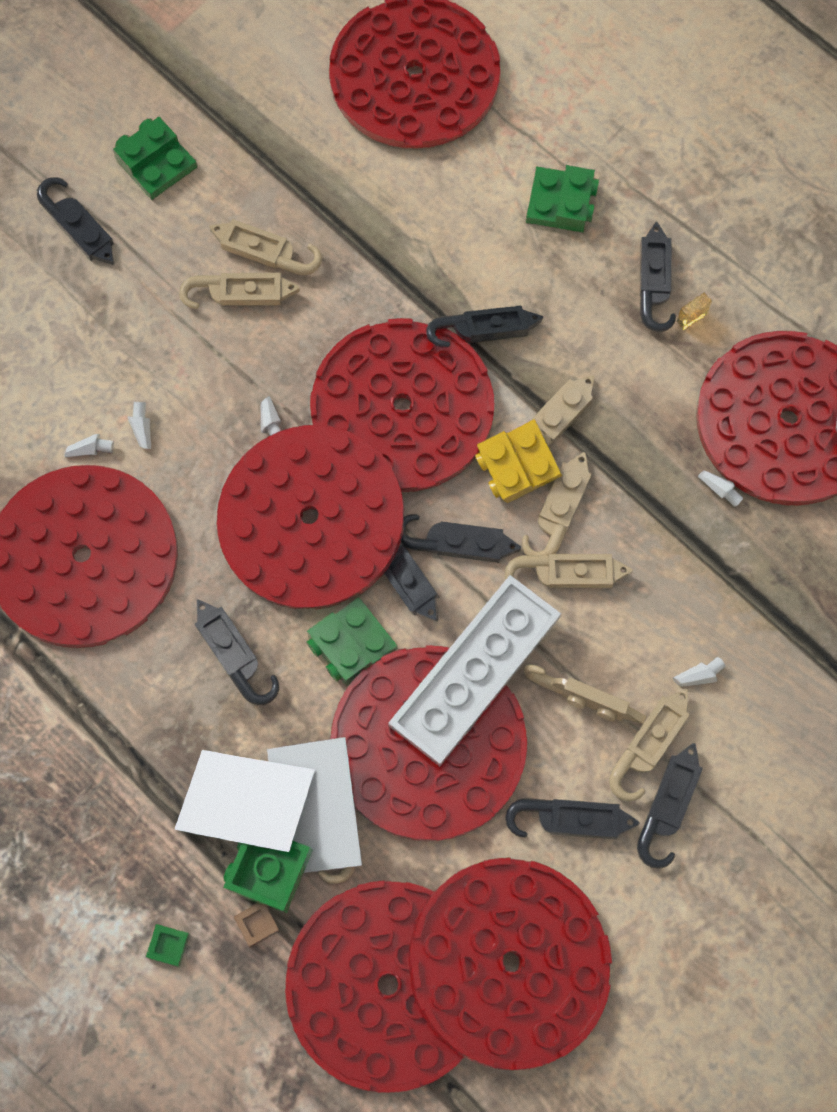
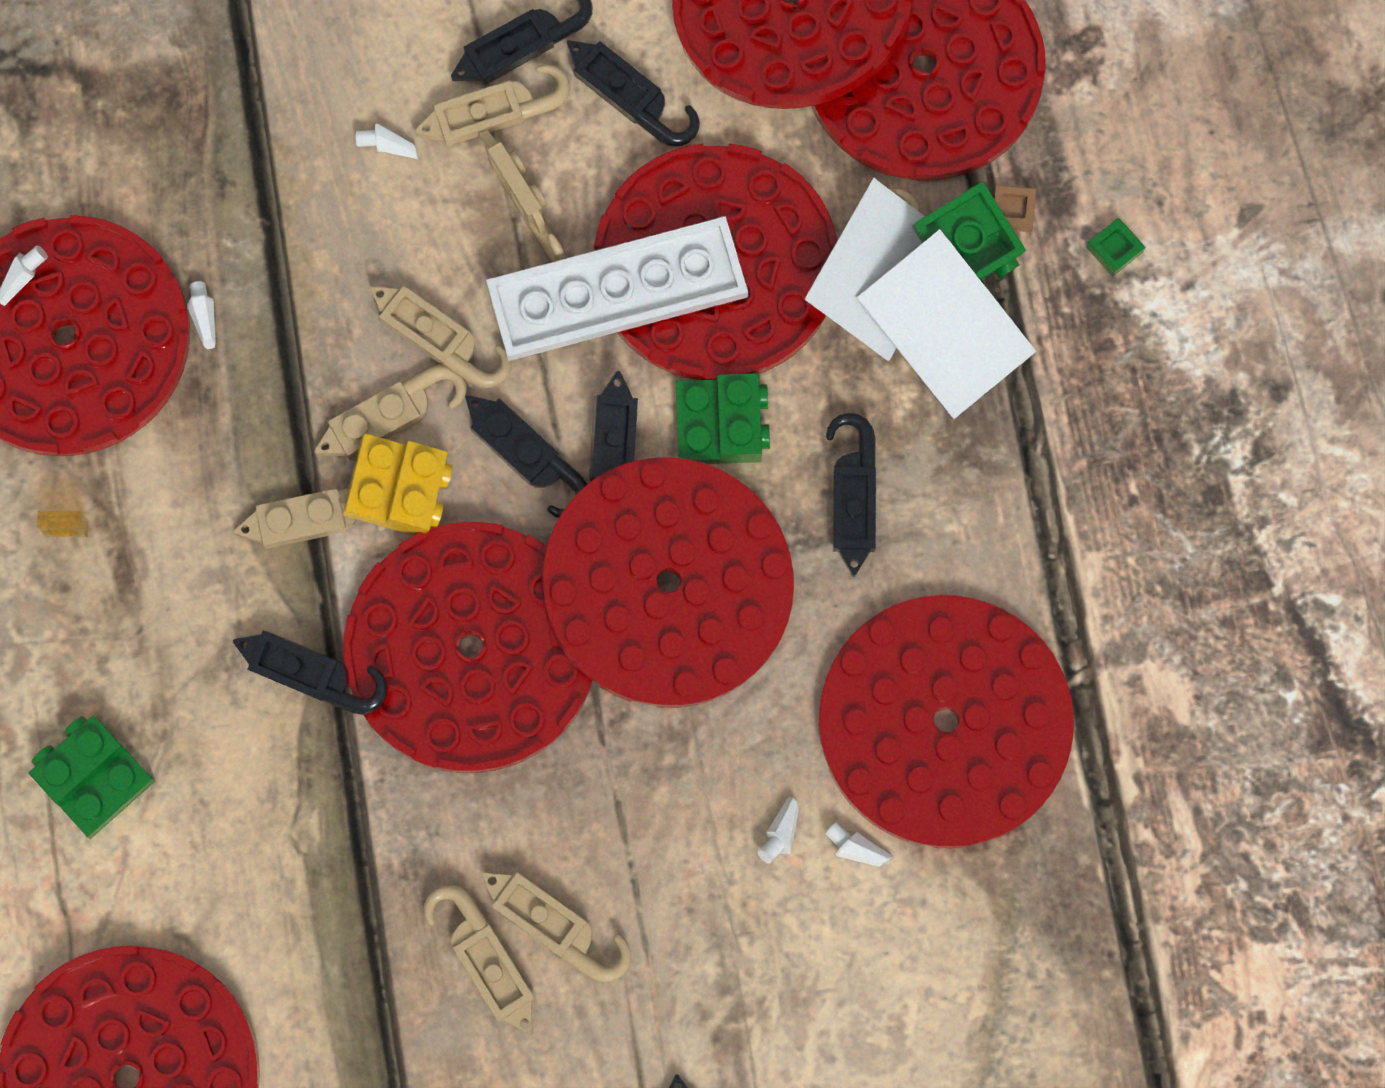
camera: 145 degrees left, 5 degrees up
white bar [261,396,282,435] -> none
black plate [640,222,676,332] -> none

